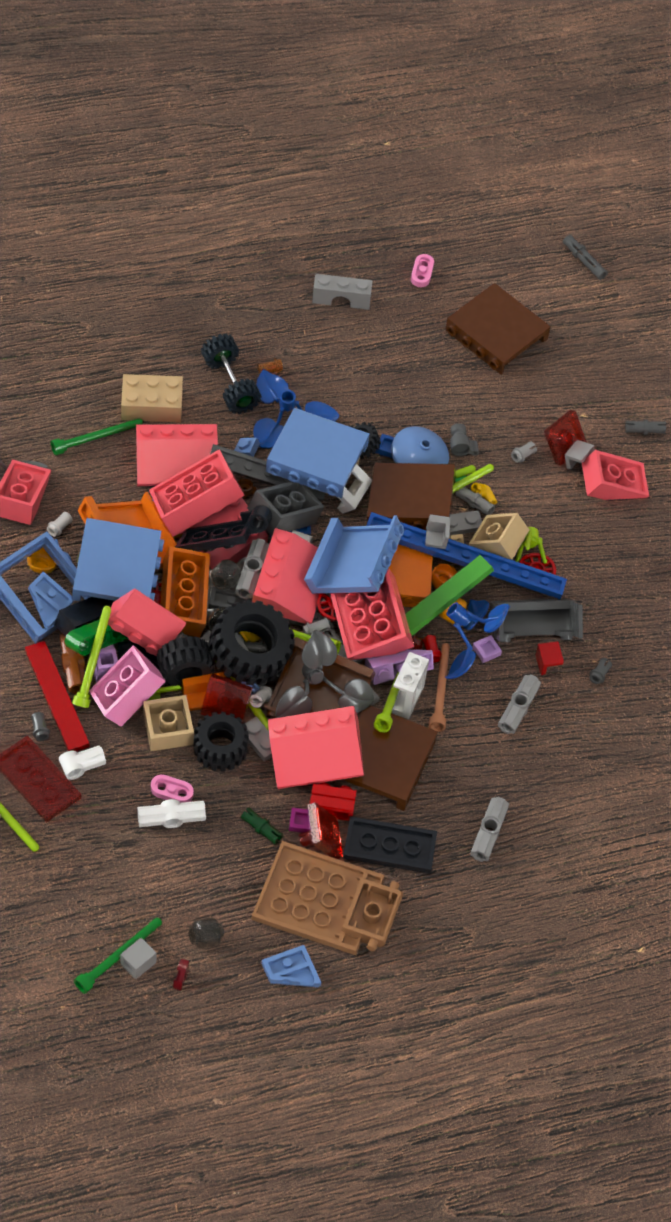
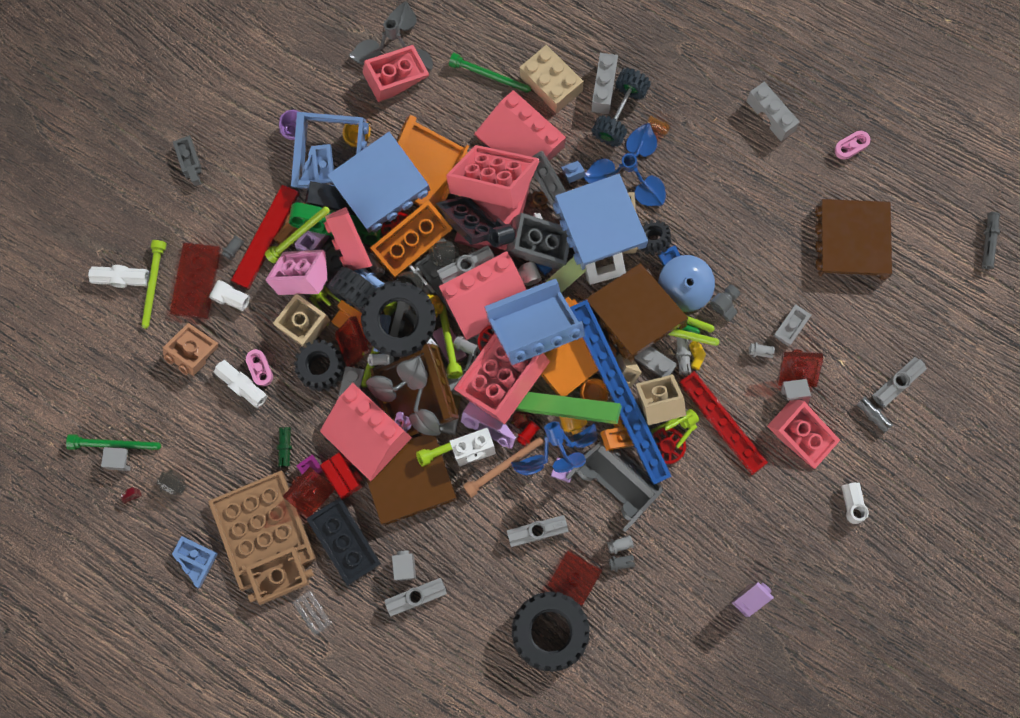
camera: 60 degrees right, 20 degrees up
white pin [47,512,73,537] -> none
light grey panel [425,514,450,549] -> none
red panel [535,641,564,675] -> none
none -> nougat plate [163,323,218,376]
none -> clear tile [293,591,332,636]
none -> light grey brick [392,551,416,581]
none -> black tyre [512,592,590,672]
none -> yellowish green slope [546,257,586,293]
none -> clear red tile [548,551,602,606]
none -> light grey arch [591,53,618,114]
none -> orange plate [600,415,634,451]
none -> light grey pin [607,535,634,555]
none -> red tile [679,371,768,475]
none -> light grey plate [773,304,811,347]
none -> light grey piece [872,357,927,408]

